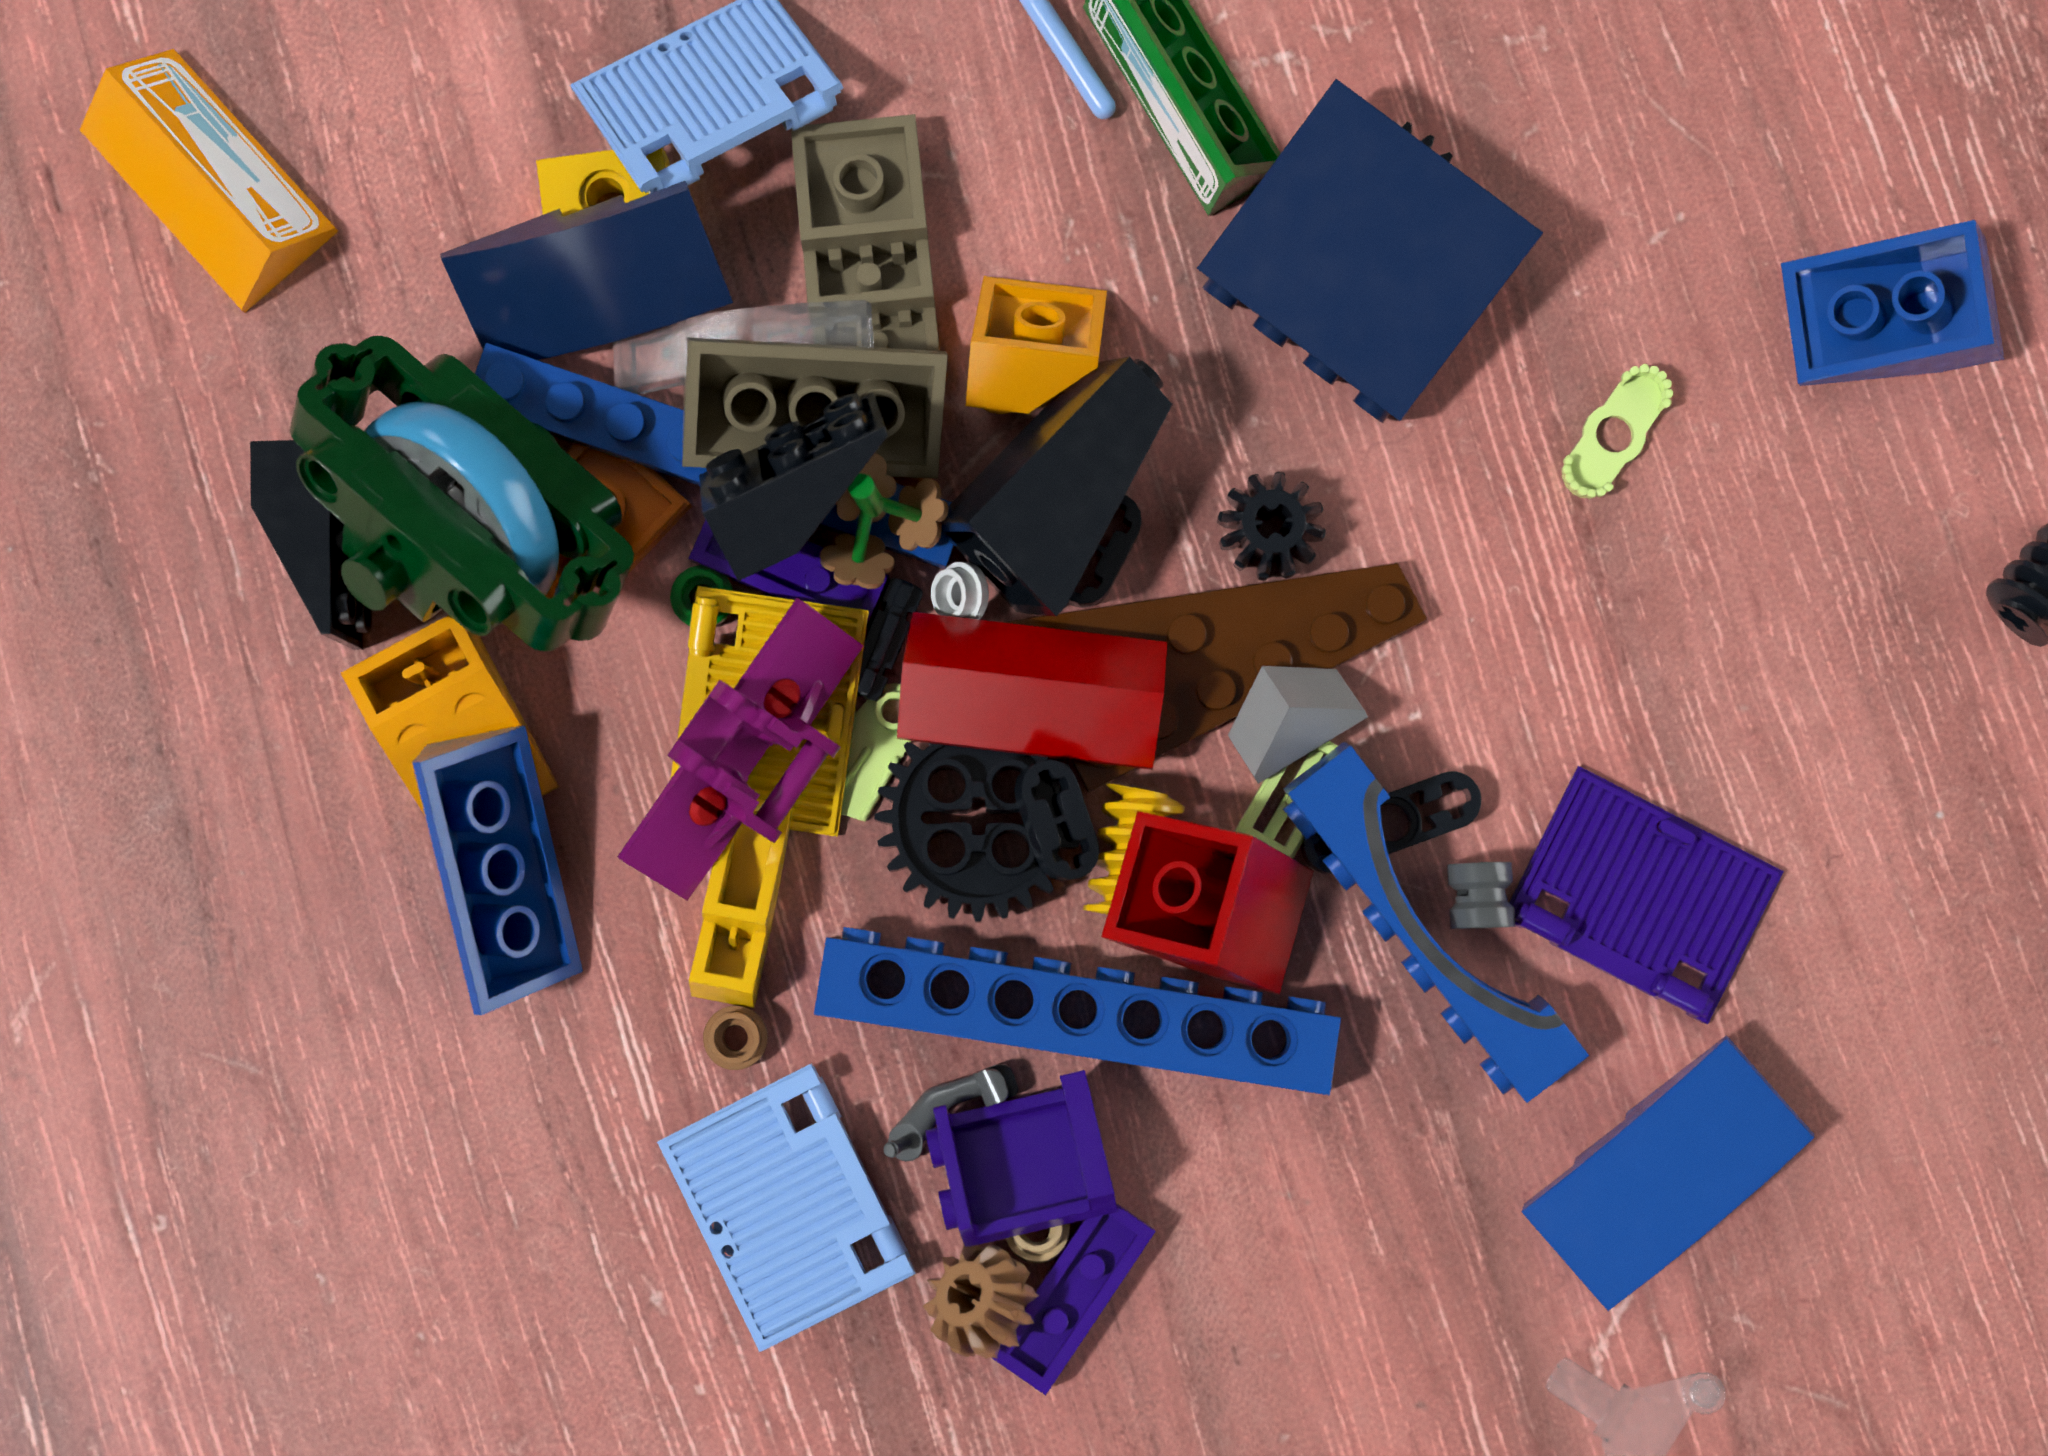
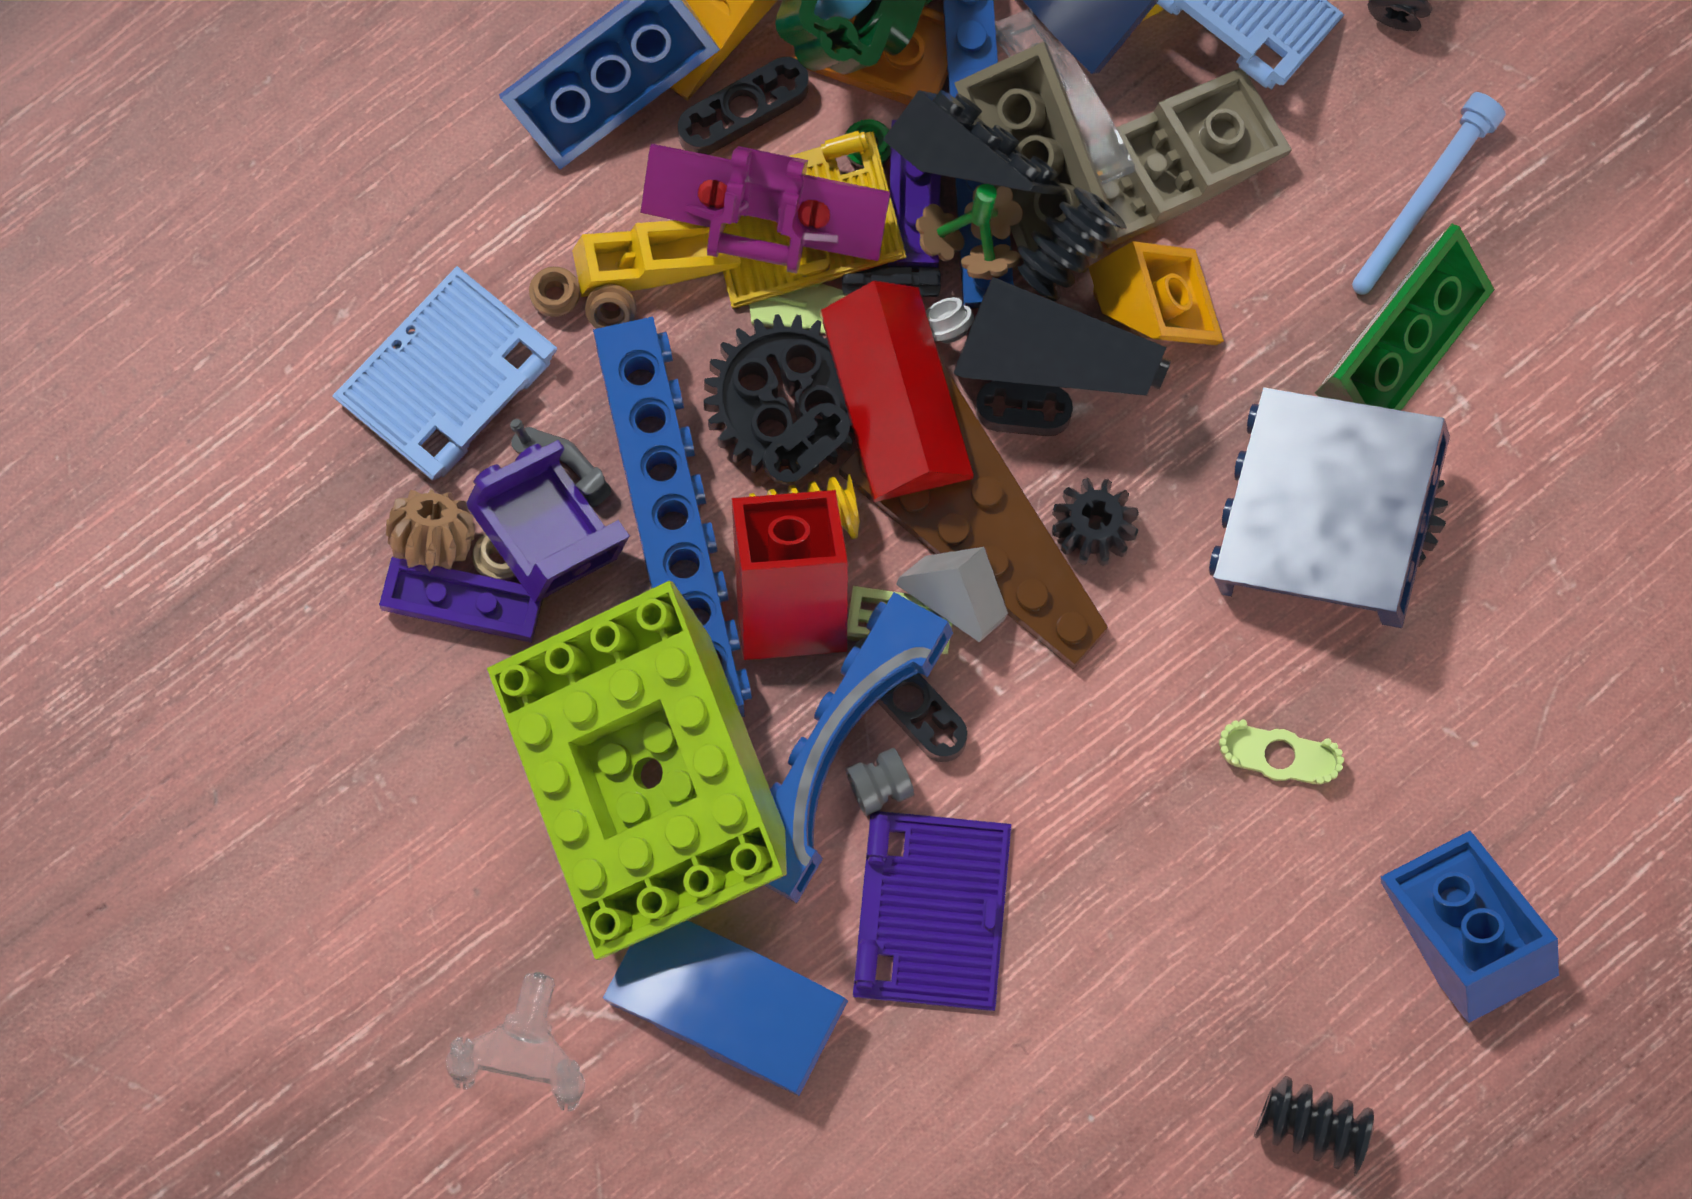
camera: 65 degrees right, 10 degrees down
none -> lime slope [487,581,787,960]
none -> medium nougat plate [585,284,636,329]
none -> black beam [678,57,809,155]
none -> black piece [1017,187,1127,301]

